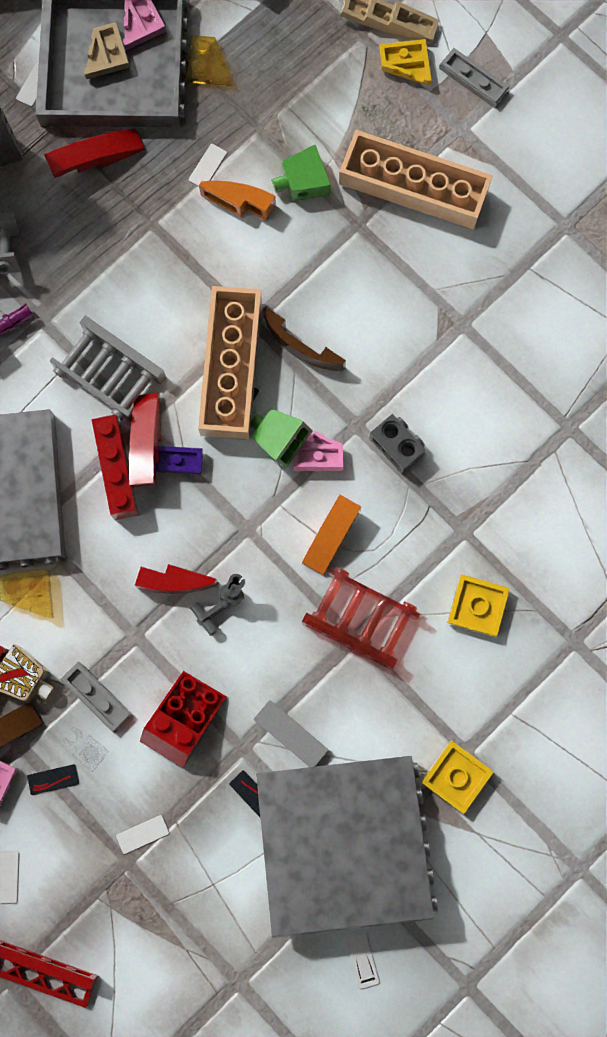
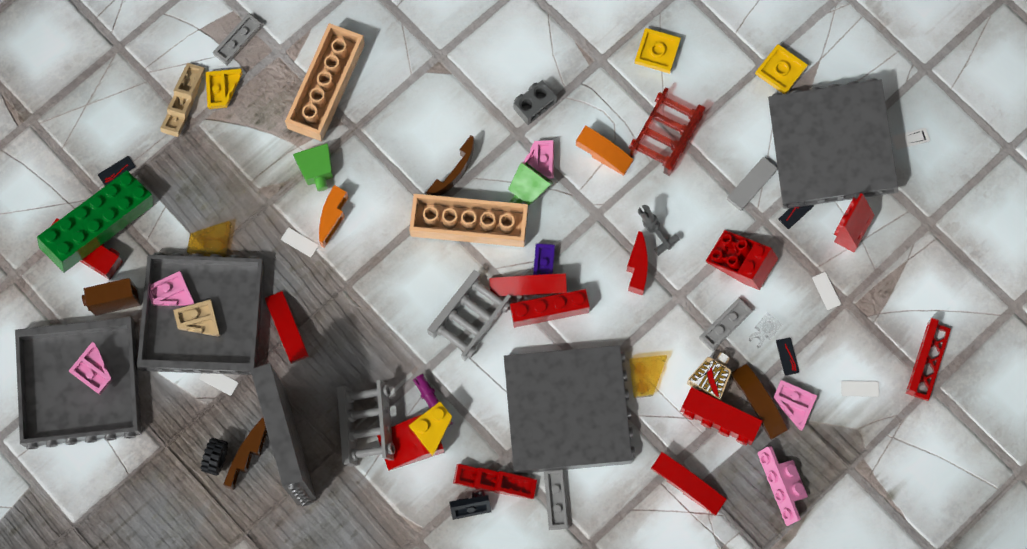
camera: 90 degrees left, 5 degrees down
none -> red slope [833,193,875,252]

